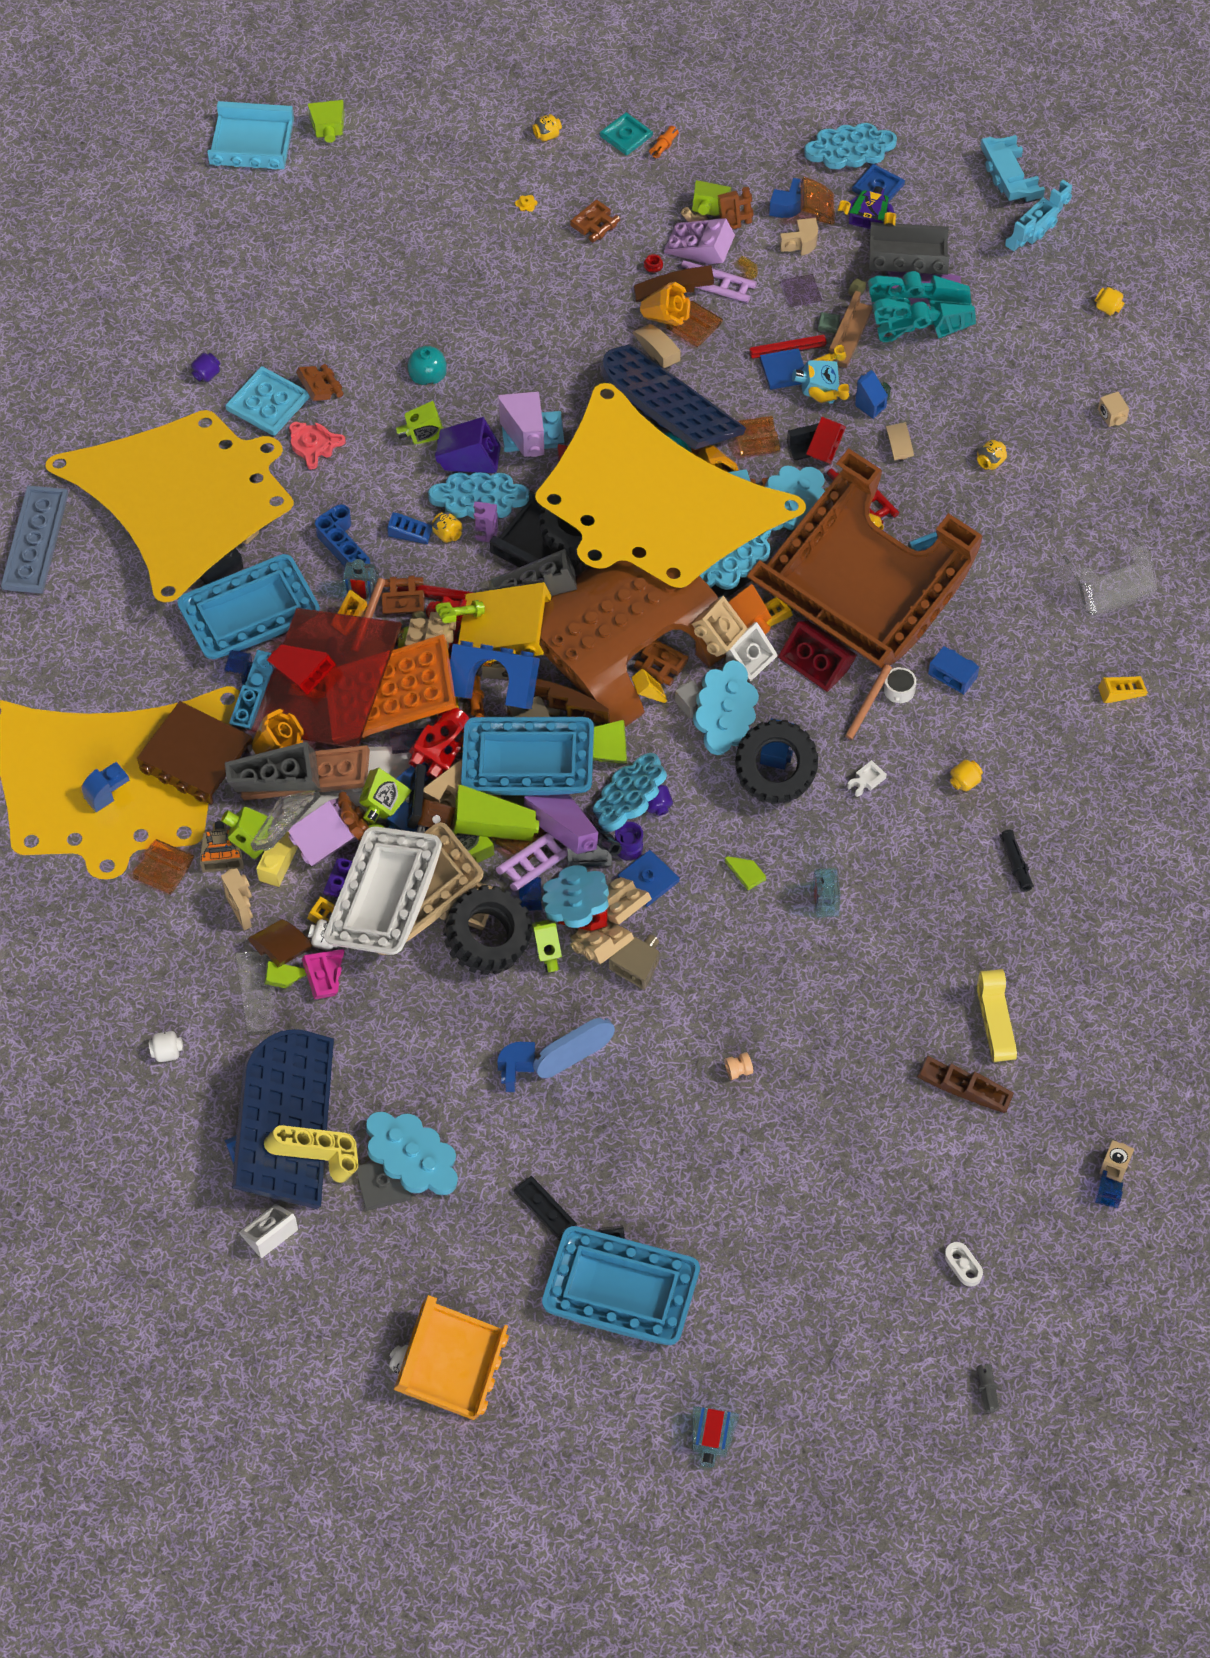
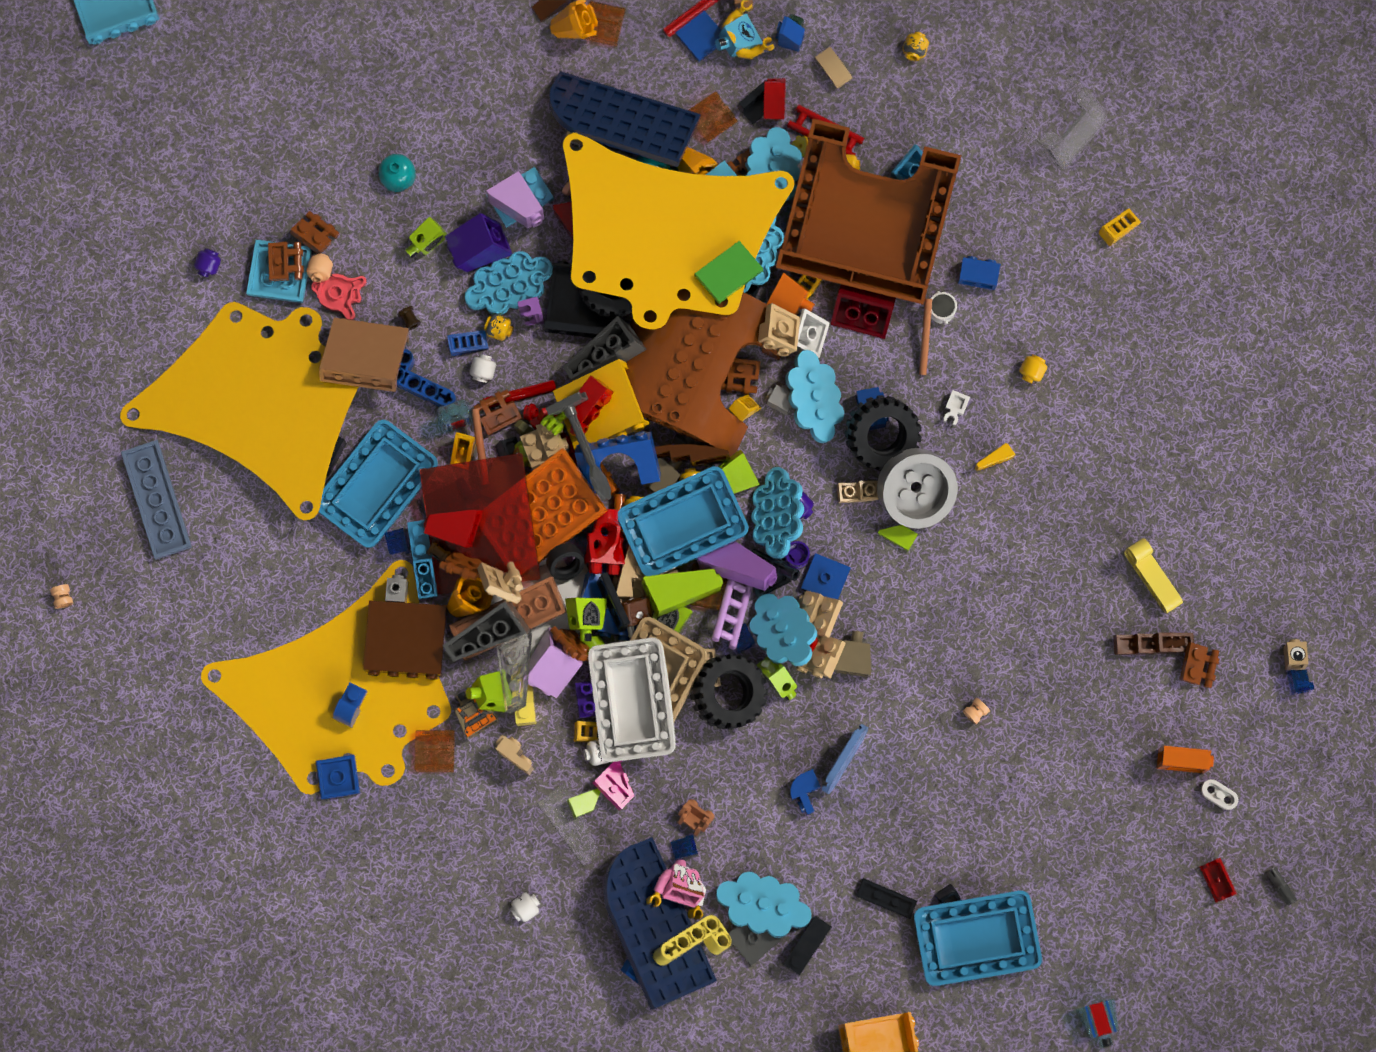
camera: 25 degrees left, 20 degrees up
white slope [239,1204,298,1258] -> none
reddish brown slope [248,919,313,968] -> none
tan slope [633,324,680,368] -> none
clear light blue torso [812,868,840,918] -> none
black pin [1000,830,1034,892] -> none
none -> dark orange plate [268,242,304,281]
none -> light nougat head [306,253,333,283]
none -> blue tile [316,755,360,800]
none -> medium nougat panel [319,318,409,392]
none -> light grey brick [385,575,408,603]
none -> dark brown bush [397,306,421,331]
none -> dark brown bush [426,540,452,564]
none -> dark orange plate [439,552,488,580]
none -> white head [469,354,496,383]
none -> tan plate [477,562,523,604]
none -> dark grey piece [546,392,611,500]
none -> black tyre [546,543,585,581]
none -> red slope [570,375,614,436]
none -> torso [646,859,706,920]
none -> clear blue panel [671,834,698,861]
none -> nougat piece [678,799,715,837]
none -> bright green tile [695,241,763,304]
none -> black slope [783,916,832,976]
none -> tan slope [837,481,879,503]
none -> light grey brick [877,448,958,529]
none -> yellow slope [975,443,1016,471]
none -> orange window [1157,746,1214,774]
none -> dark orange plate [1179,642,1220,689]
none -> red hinge [1199,858,1237,903]

